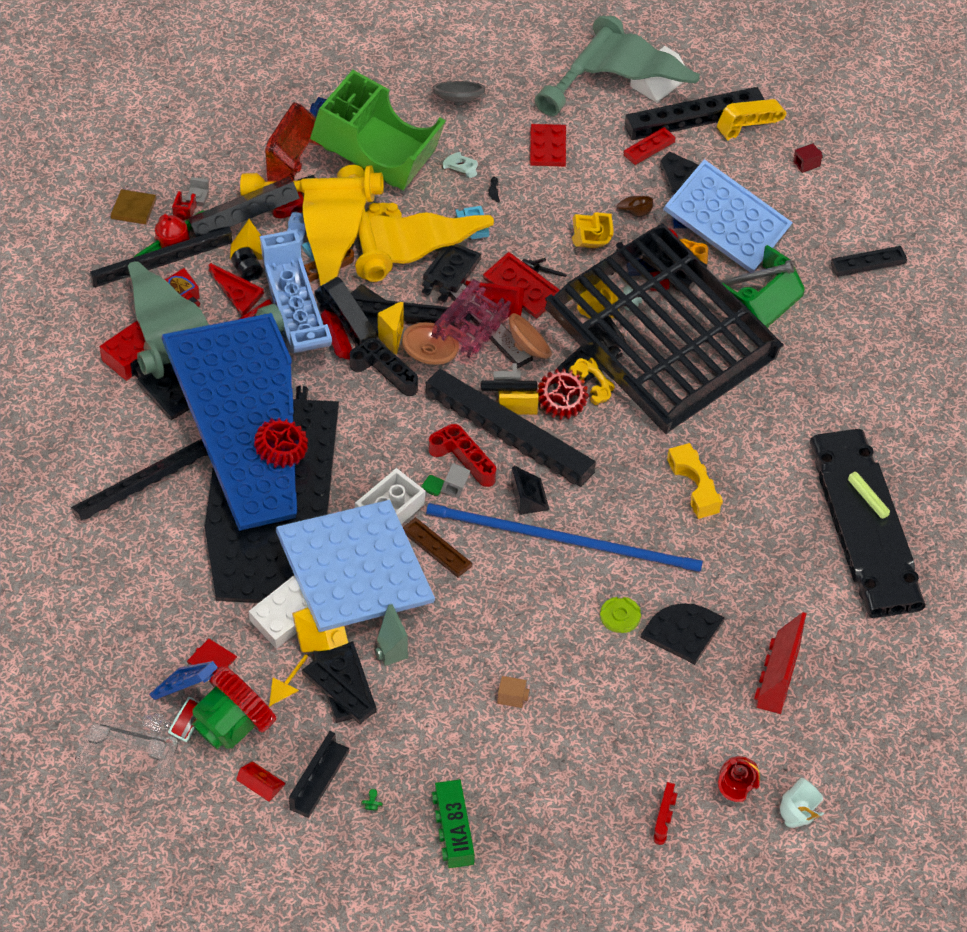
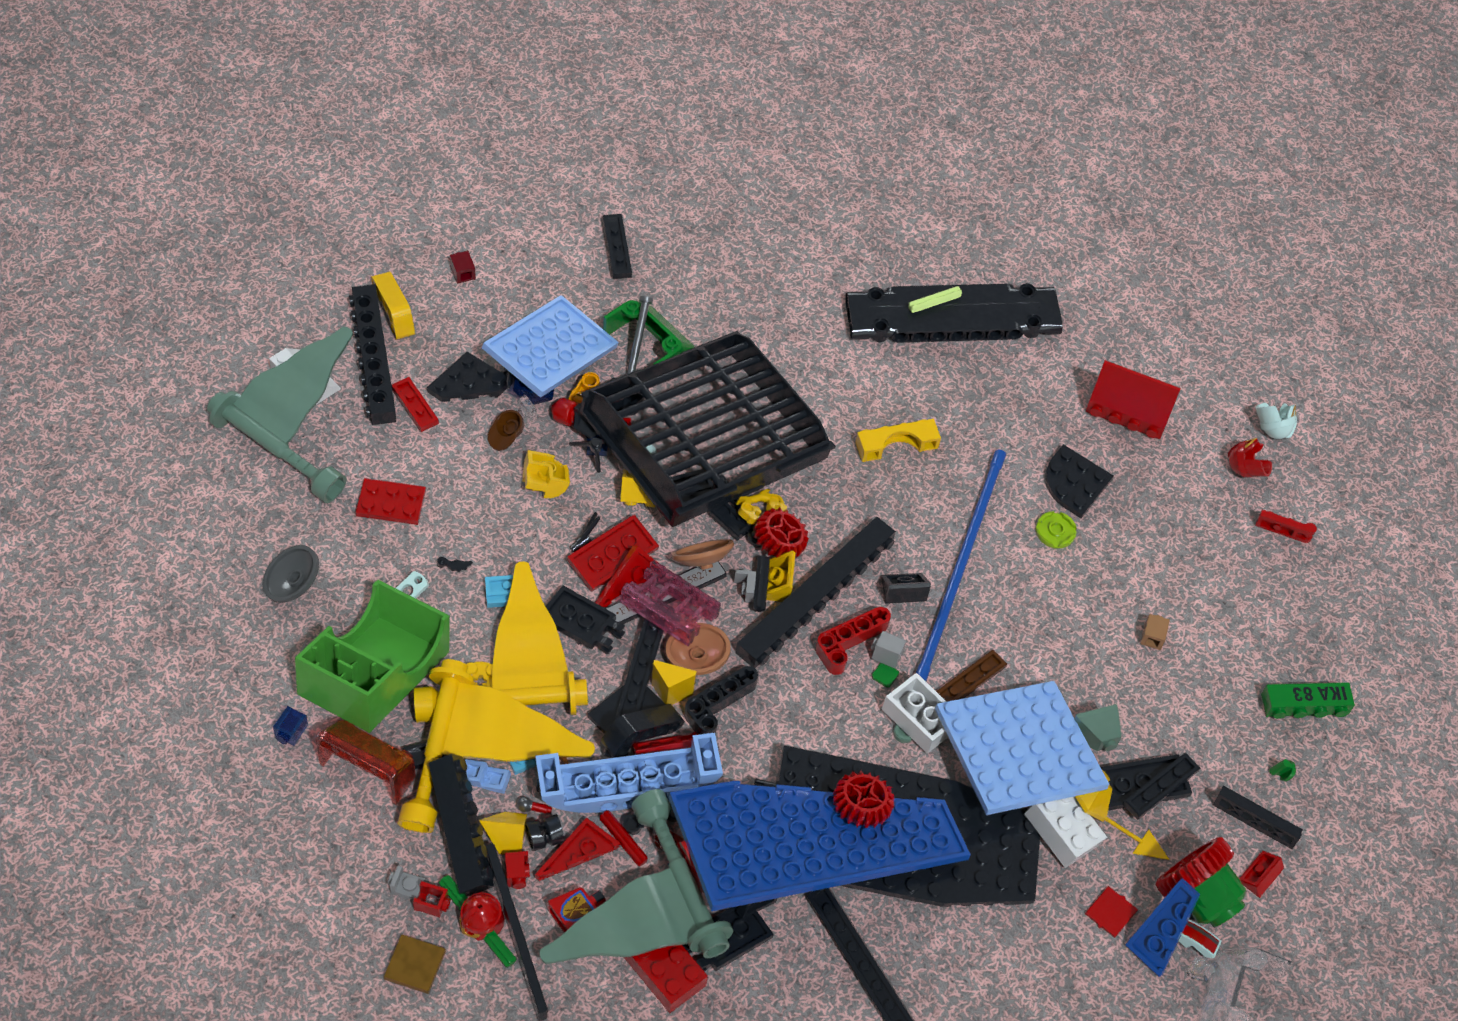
camera: 90 degrees left, 5 degrees up
none -> red brick [505,851,530,889]

